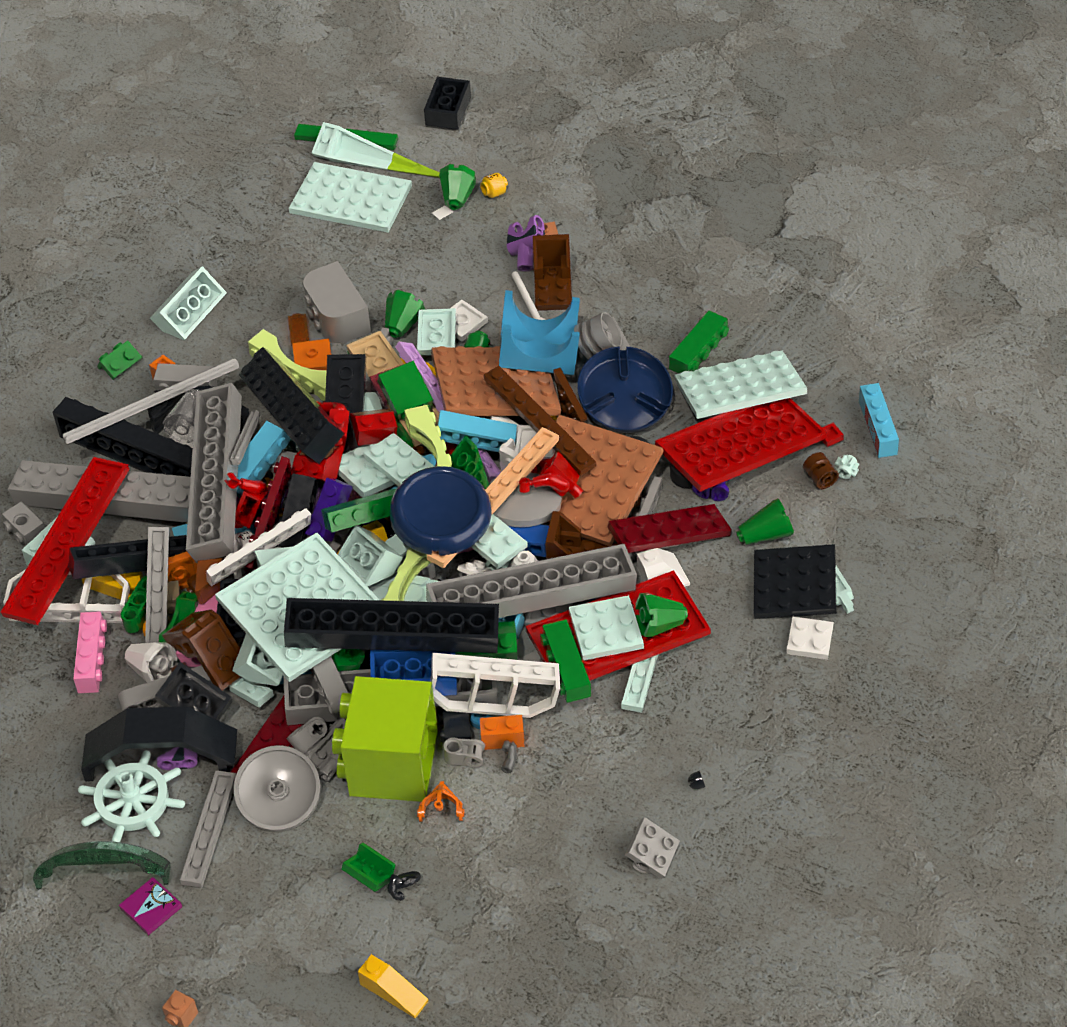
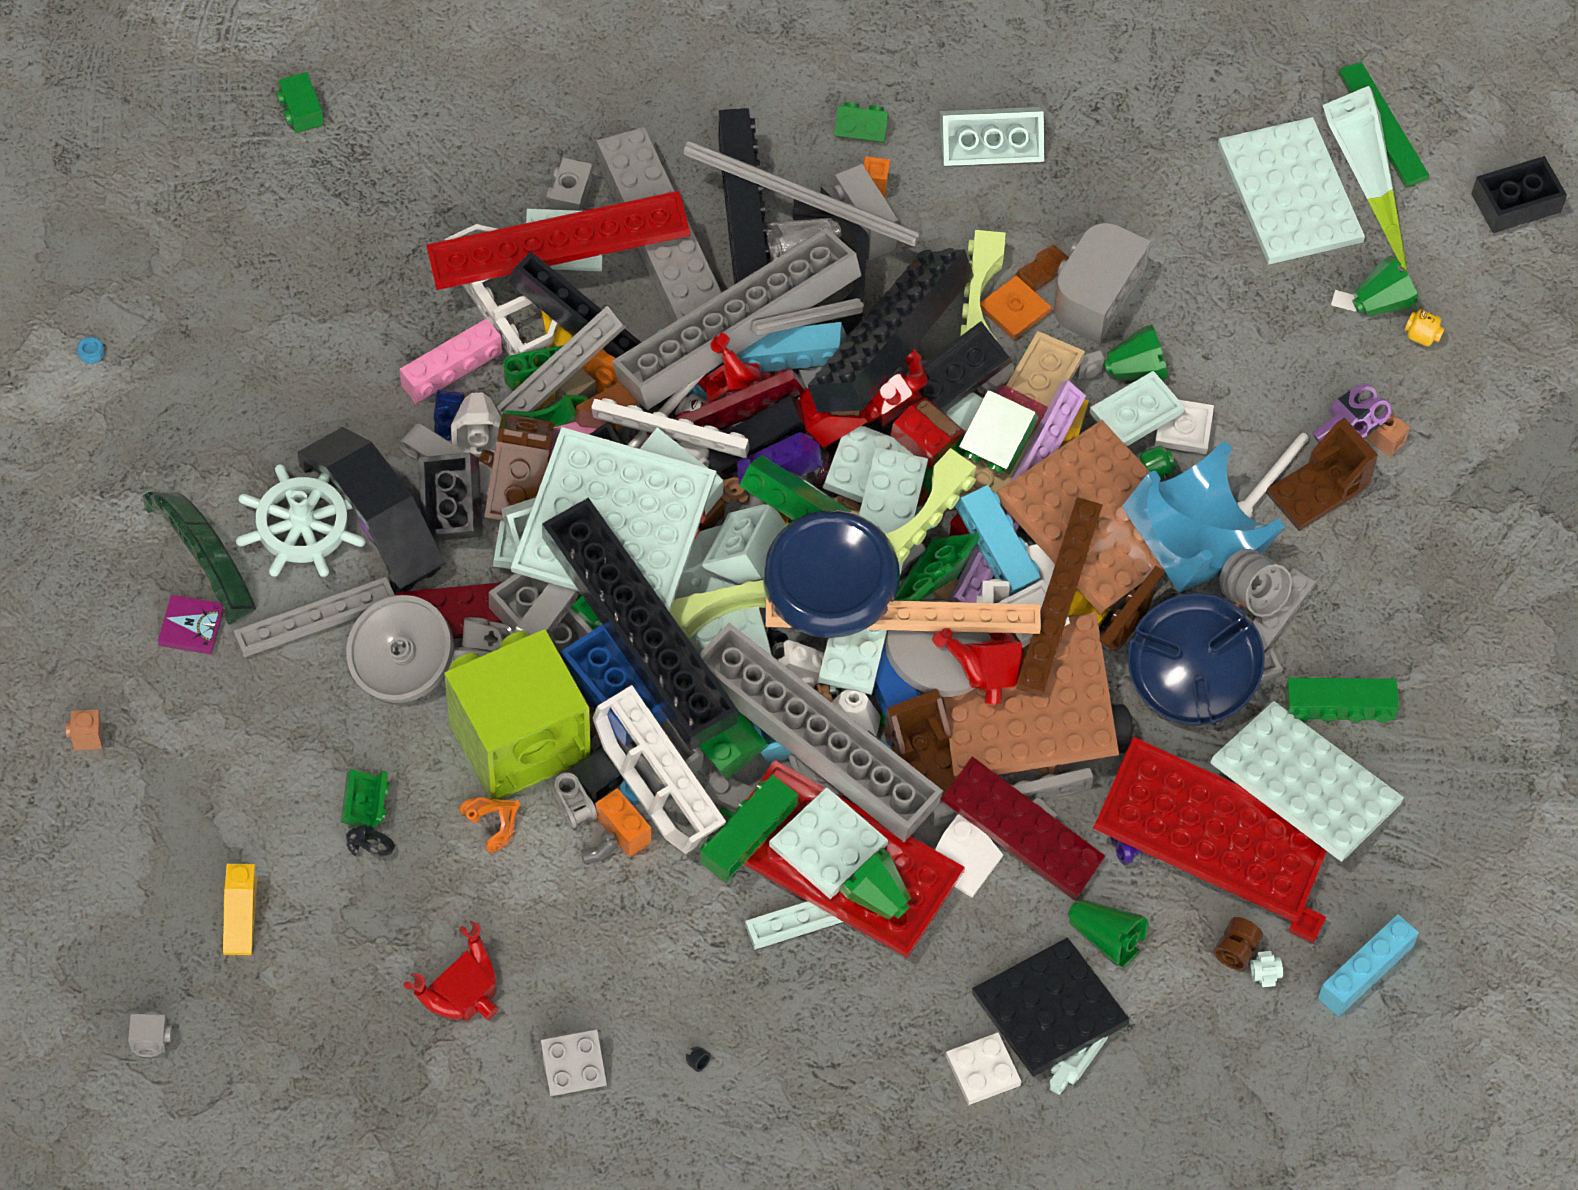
camera: 50 degrees right, 10 degrees up
none -> red torso [404,920,499,1021]
none -> clear blue piece [433,390,465,441]

